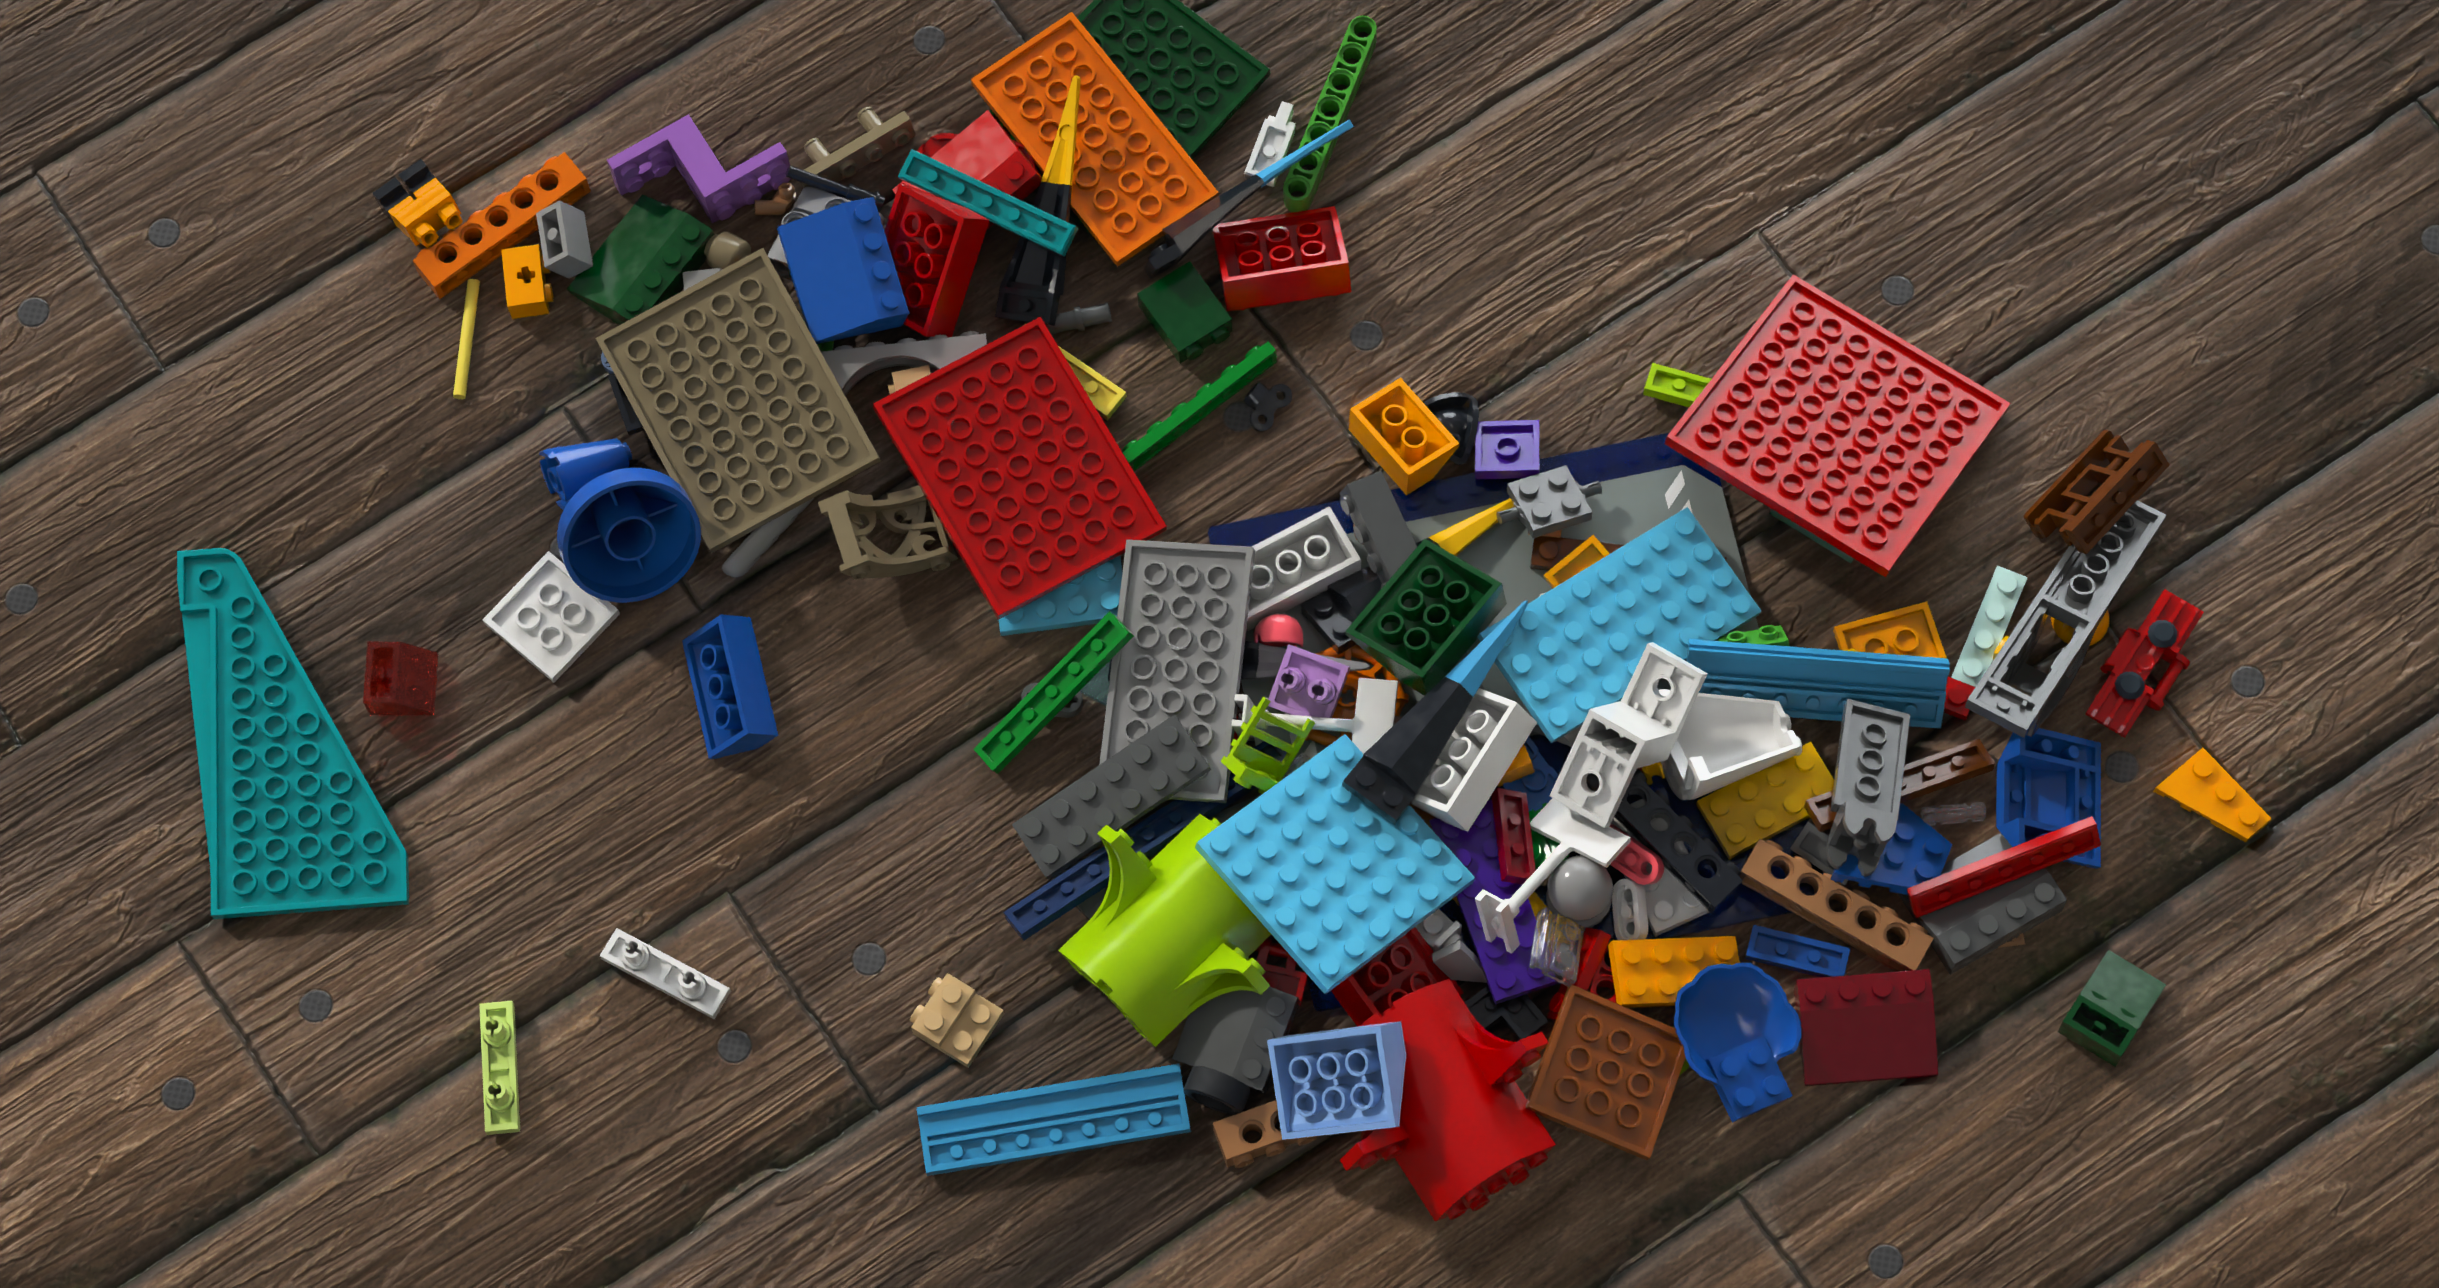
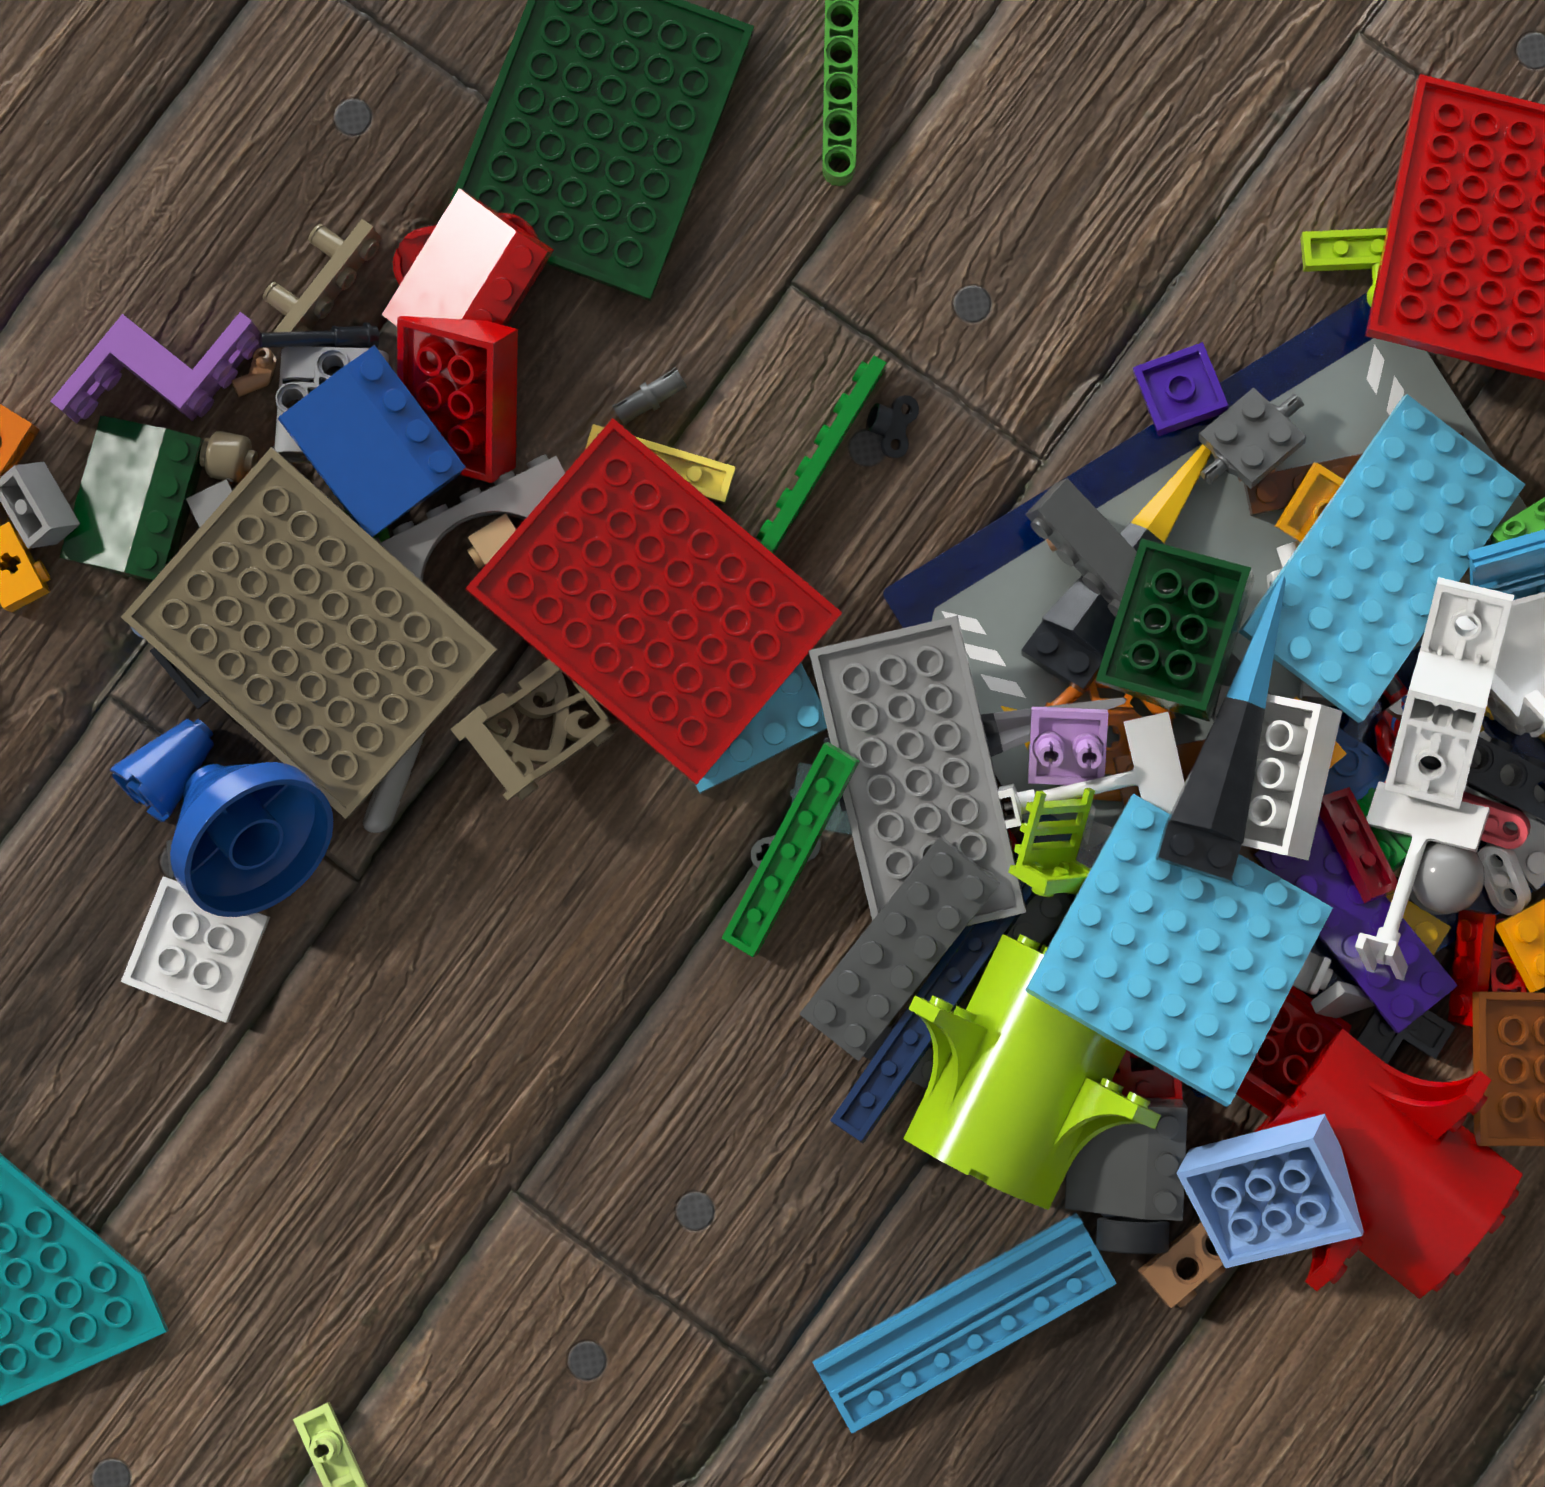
camera: 25 degrees left, 15 degrees up
clear red slope [363,641,439,715] -> none
white plate [600,928,731,1019] -> none
blue slope [682,614,778,759] -> none
teal tile [898,149,1078,257] -> none
tan plate [910,973,1004,1068] -> none
orange plate [971,12,1219,267] -> none
black plate [995,75,1081,326] -> none
dark green brick [1137,261,1232,364] -> none
black plate [1144,119,1354,280] -> none
red slope [1212,206,1352,311] -> none
white hinge [1244,101,1296,187] -> none
white brick [1246,506,1361,631] -> none
coral hair [1254,613,1303,647] -> none
light orange slope [1348,378,1459,496] -> none
black hat [1423,392,1479,465] -> none
clear plate [1529,907,1584,987] -> none

